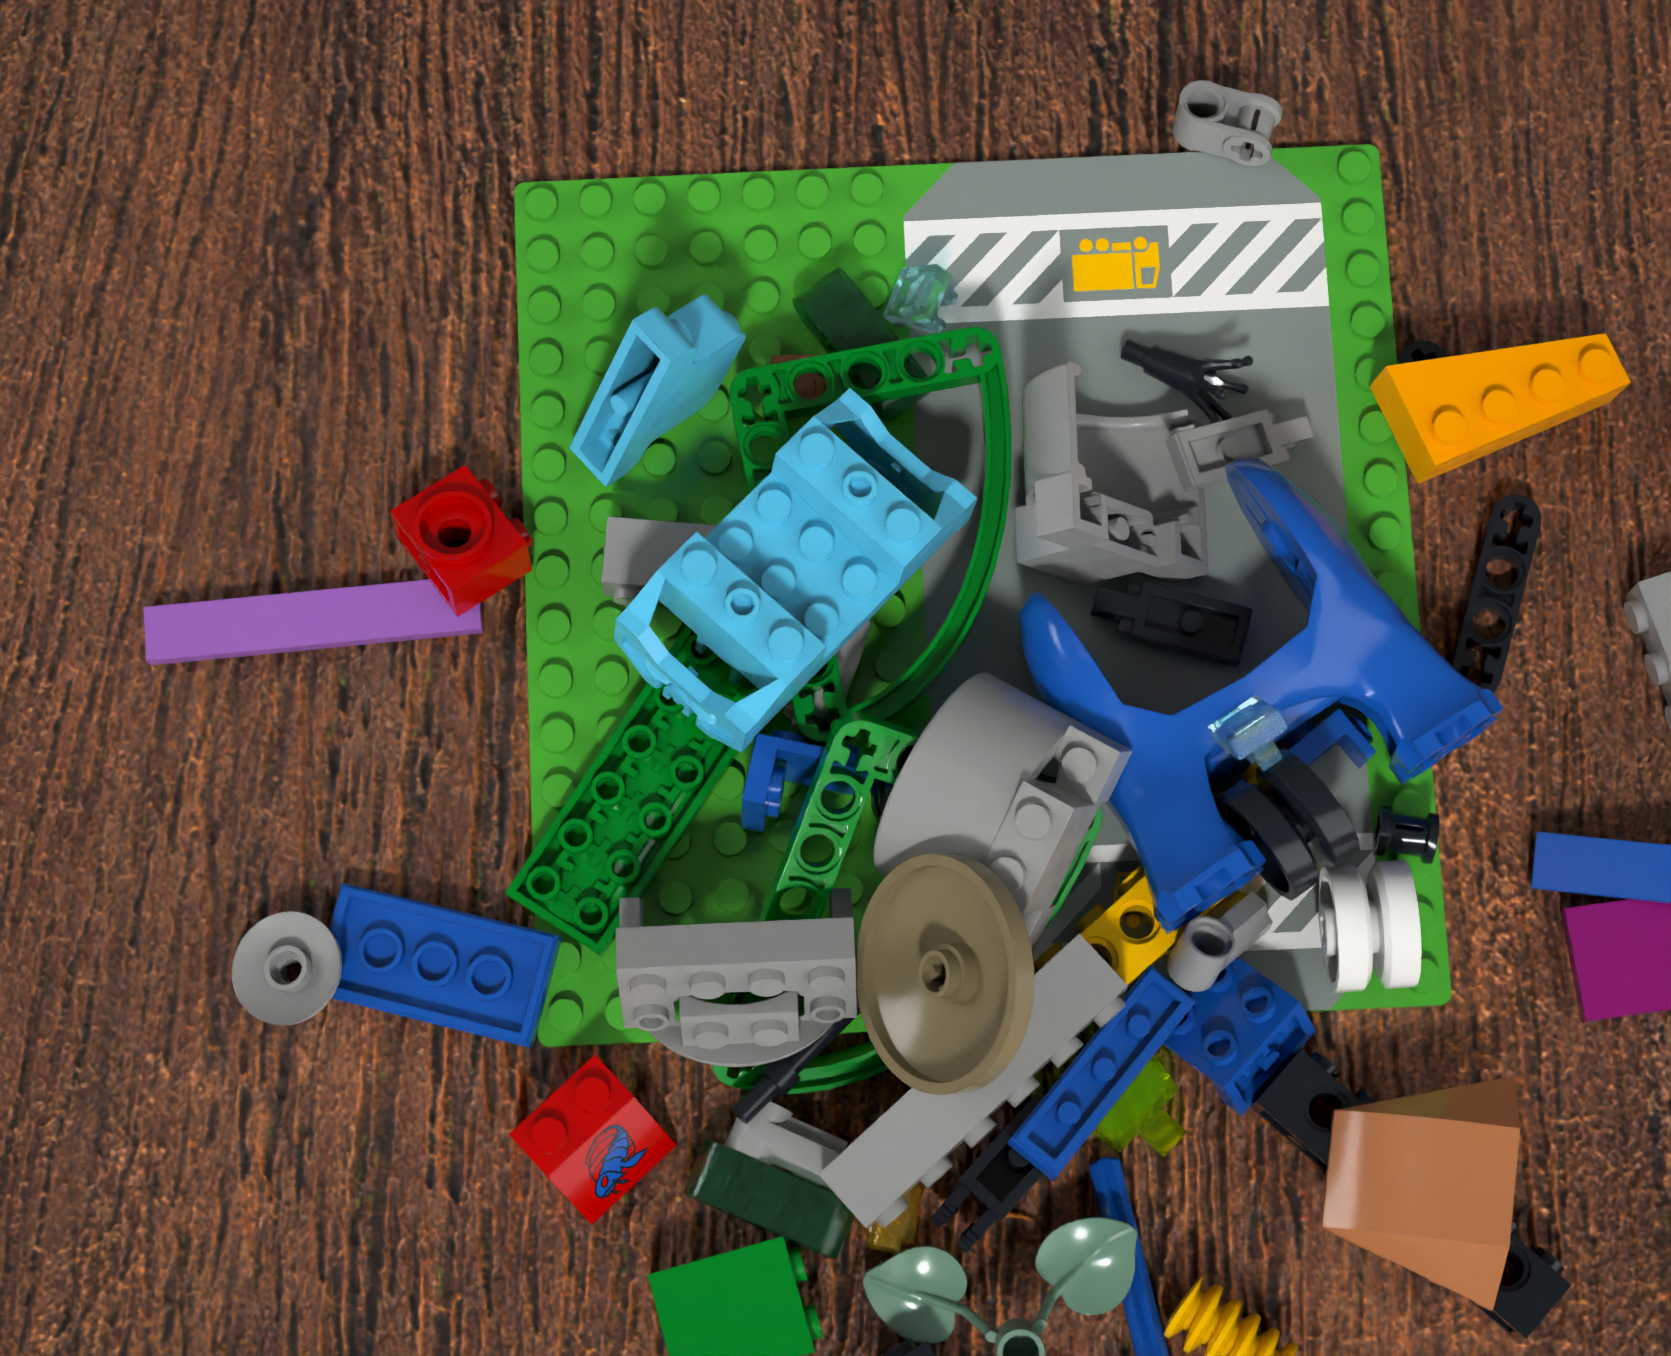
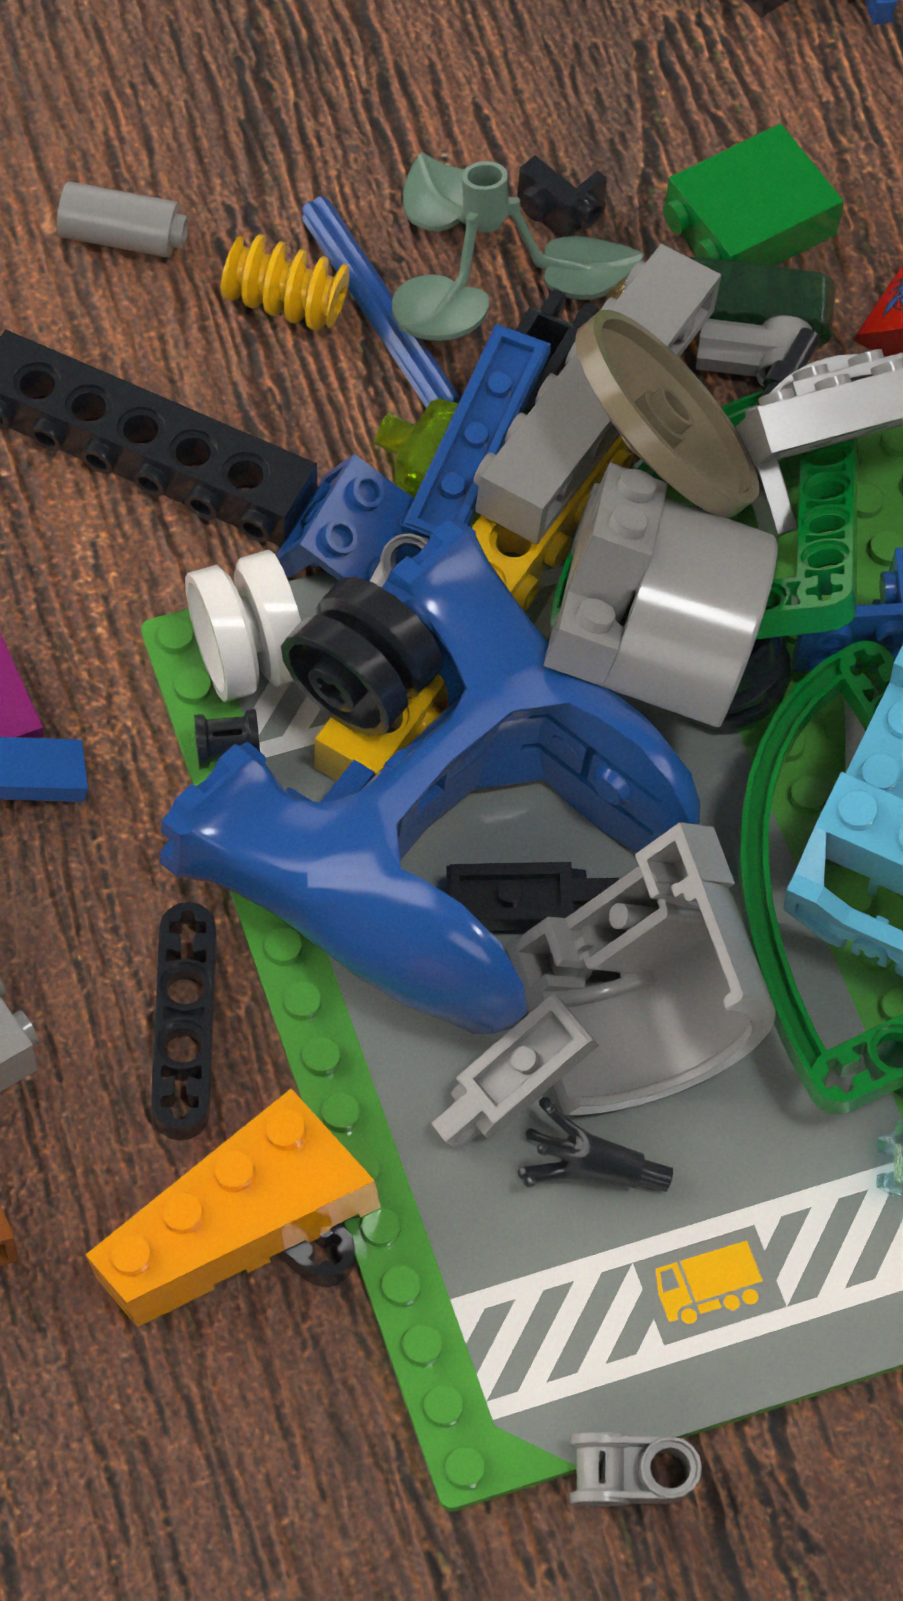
camera: 160 degrees right, 15 degrees down
clear light blue tile [1207,695,1288,772] -> none
nougat wedge [1321,1076,1521,1311] -> none

